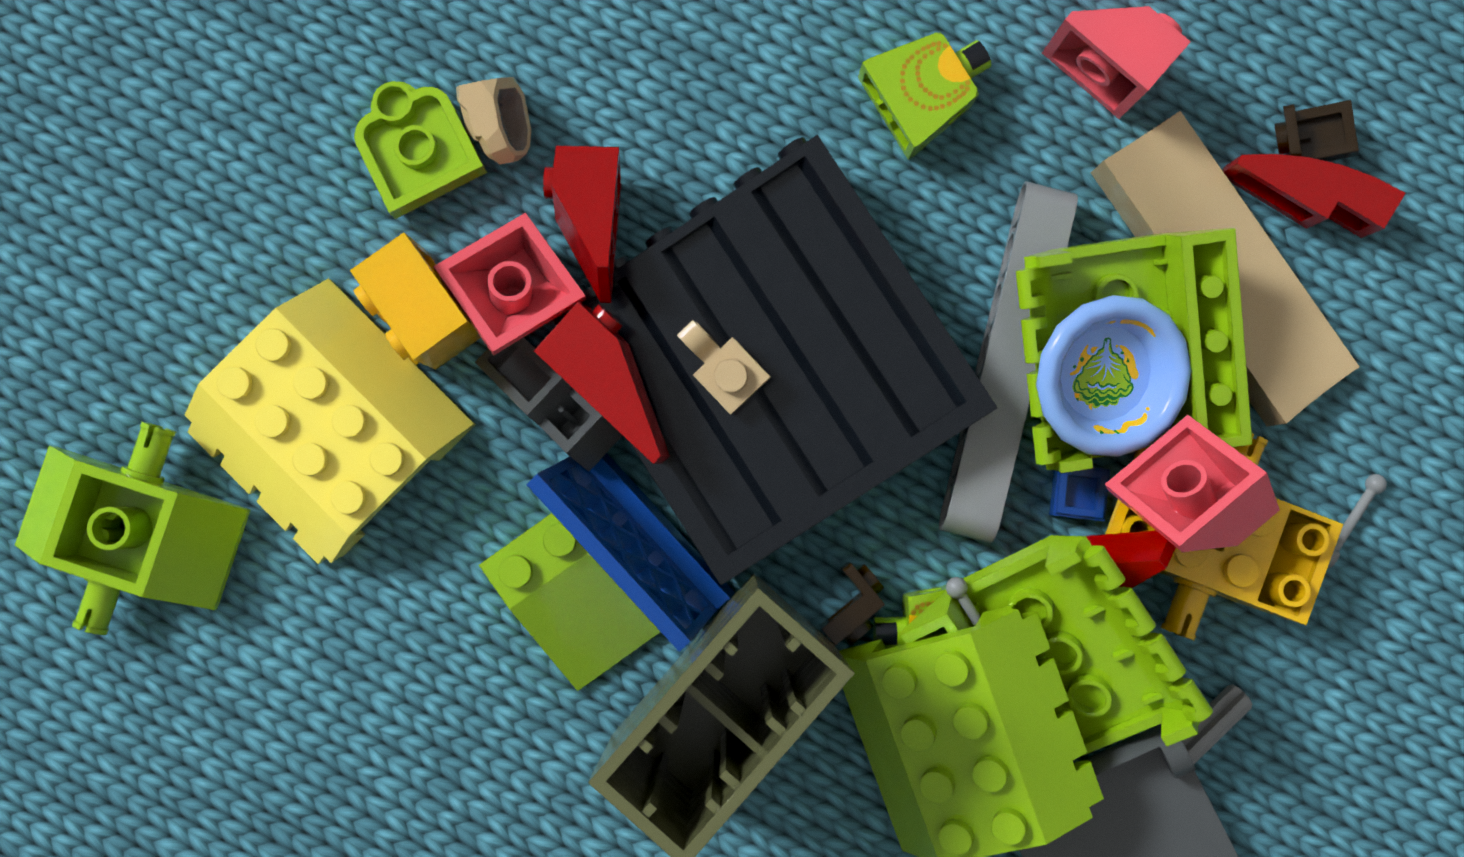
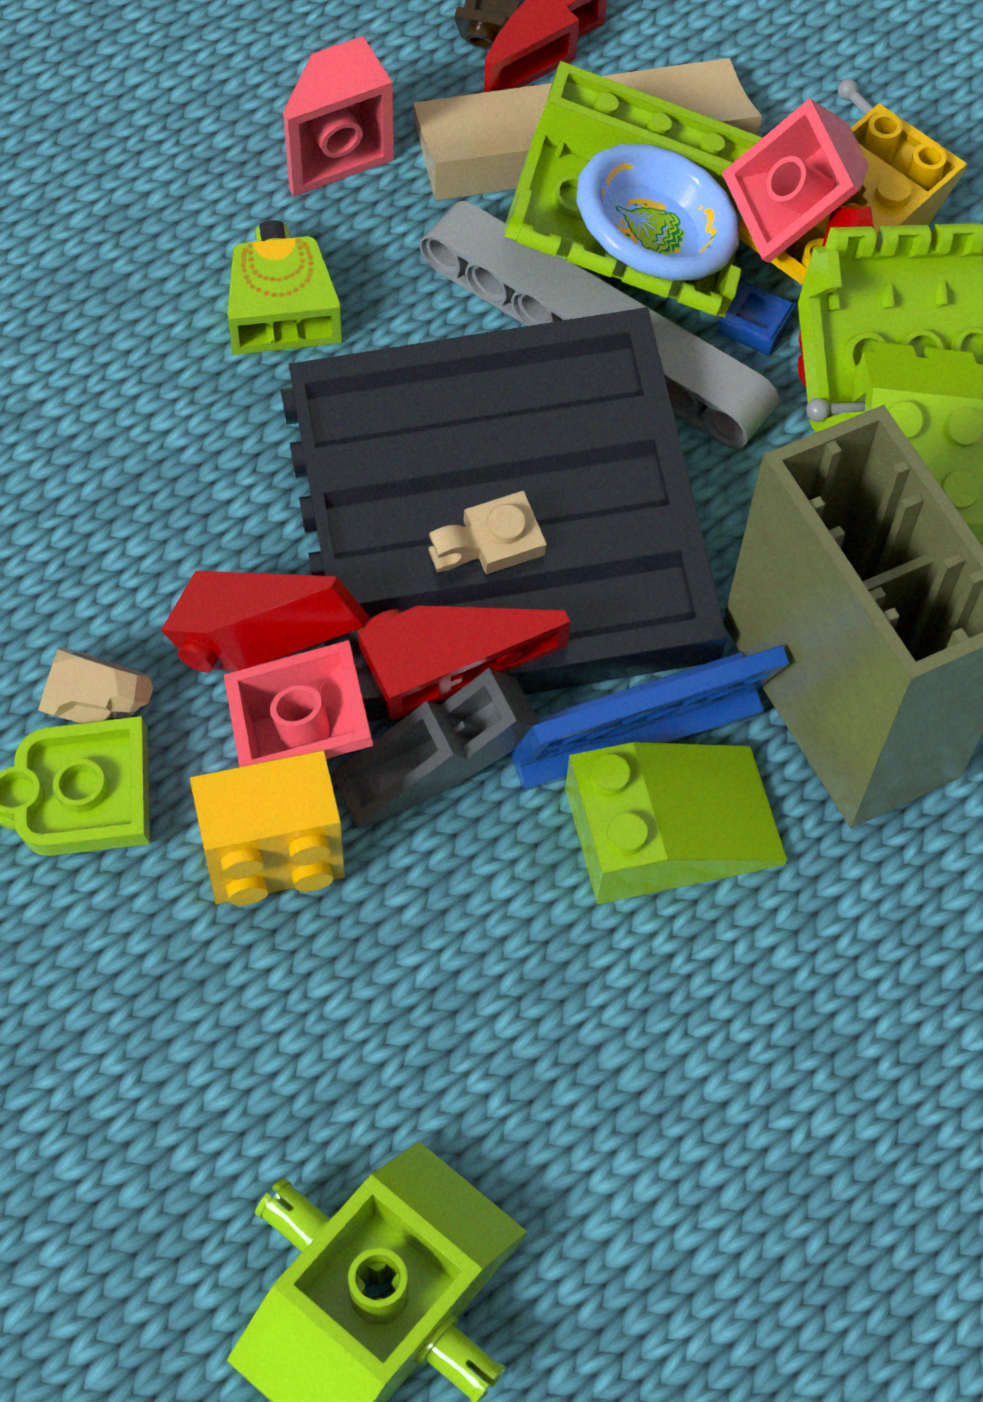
camera: 70 degrees left, 25 degrees down
light yellow slope [185,278,476,564] -> none

